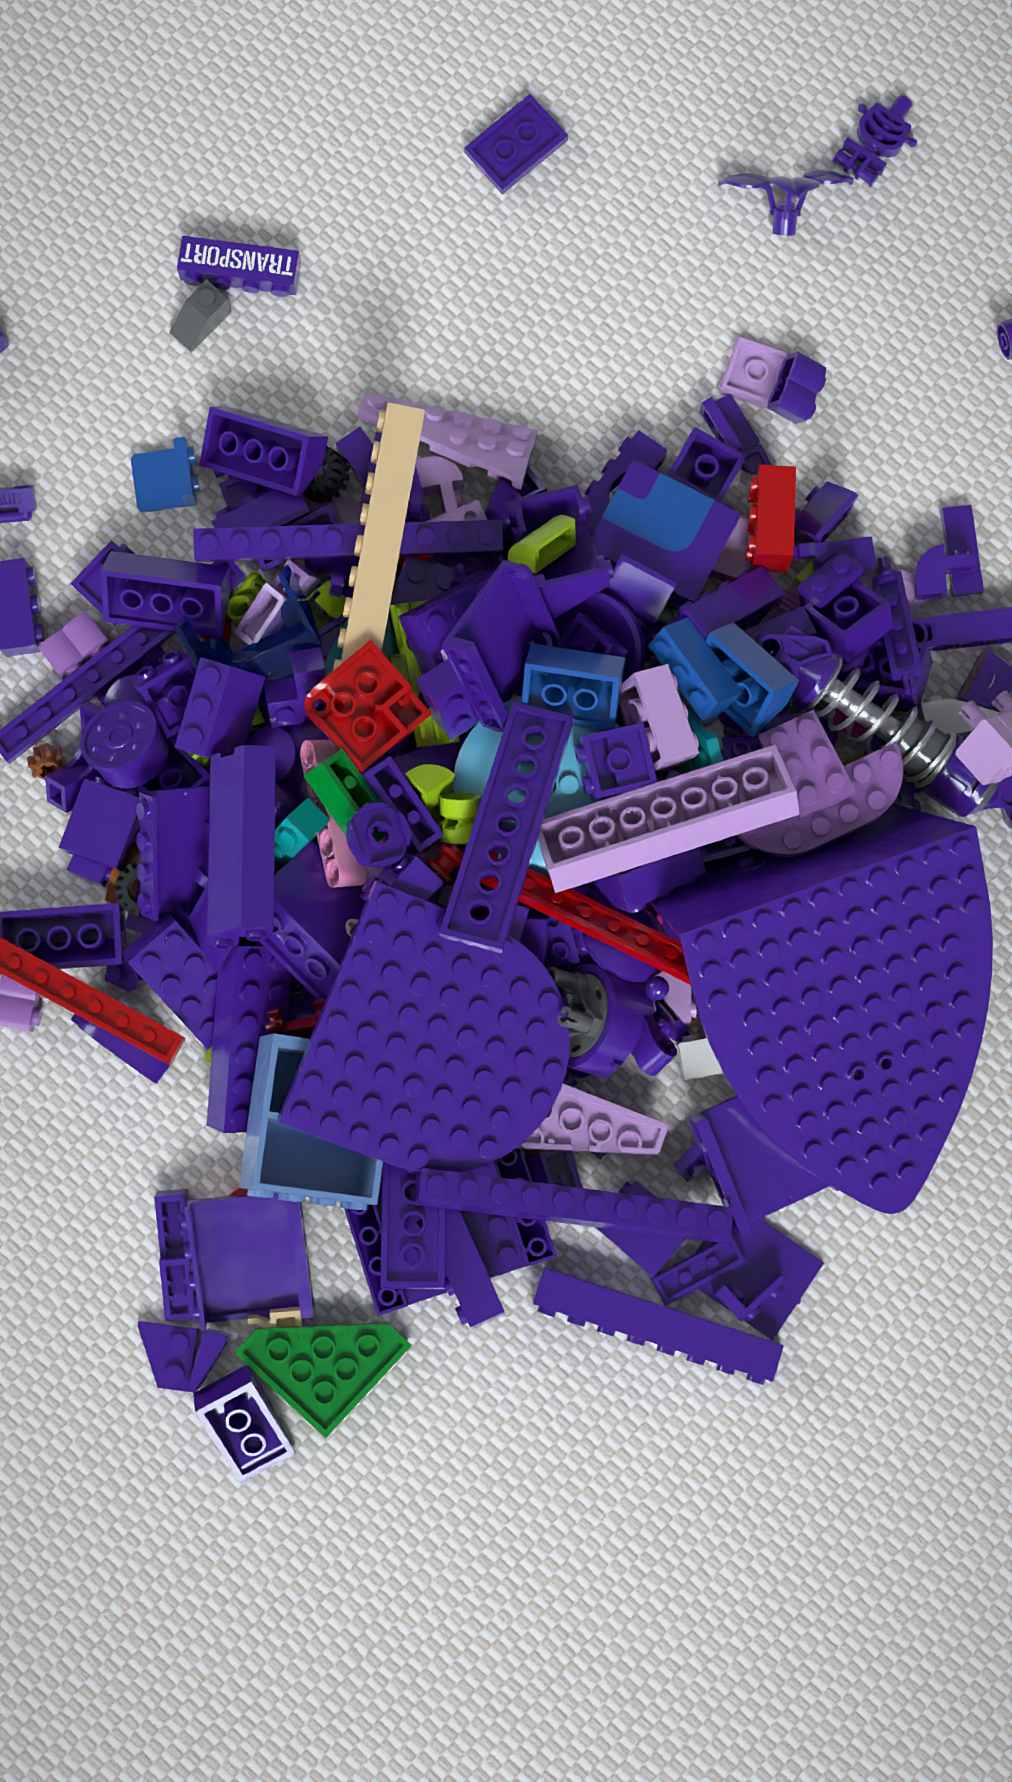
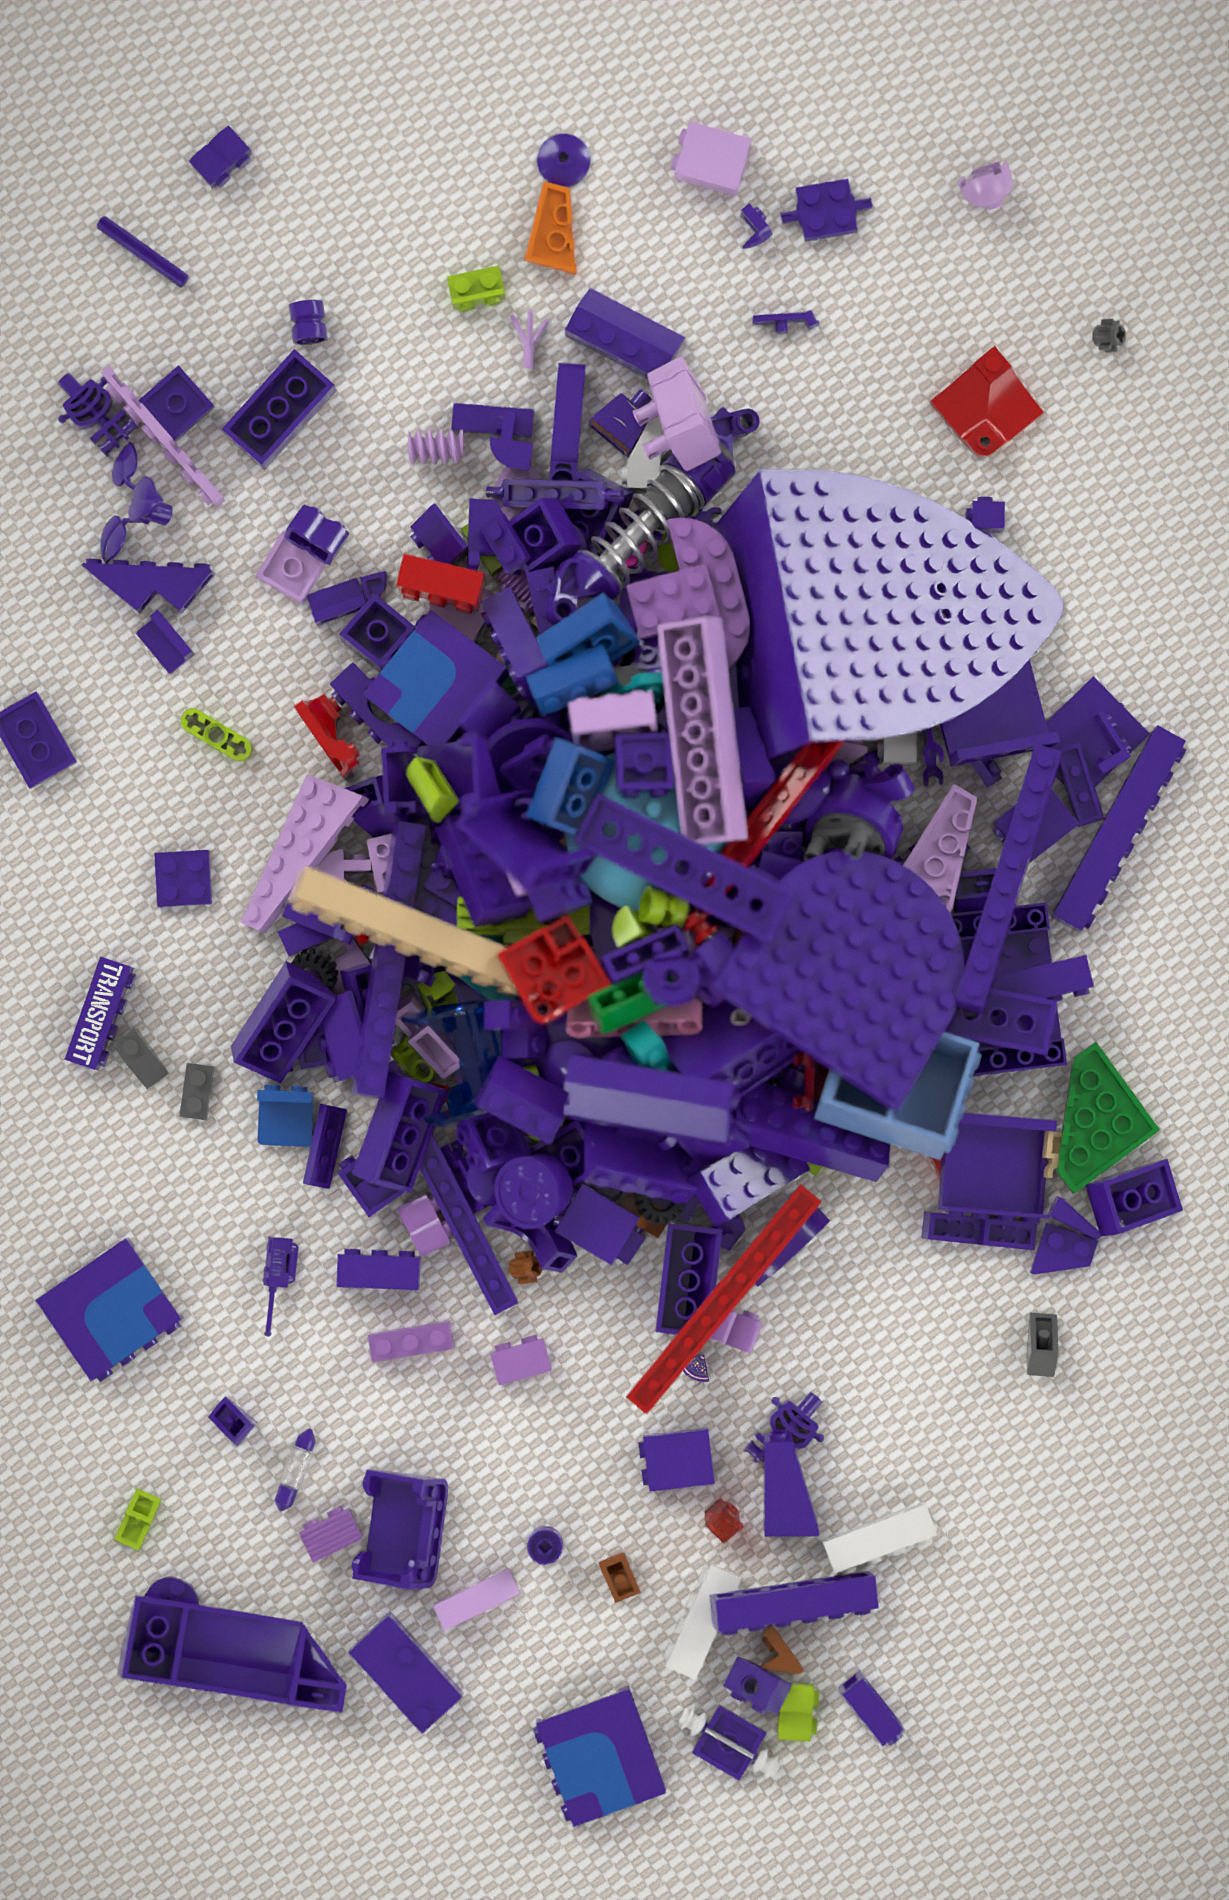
camera: 80 degrees left, 5 degrees up
none -> dark purple slope [82,559,215,614]
none -> lavender wing [101,365,225,508]
none -> dark purple panel [136,610,195,674]
none -> dark purple plate [138,365,215,442]
none -> dark purple plate [154,850,212,908]
none -> dark grey plate [179,1063,215,1120]
none -> lime beam [181,708,252,762]
none -> dark purple brick [222,349,337,471]
none -> red slope [293,694,360,781]
none -> dark purple plate [303,1103,347,1189]
none -> lavender piece [408,430,463,464]
none -> dark purple flag [922,727,944,787]
none -> dark purple brick [965,497,1005,533]
none -> dark grey slope [1026,1312,1058,1377]

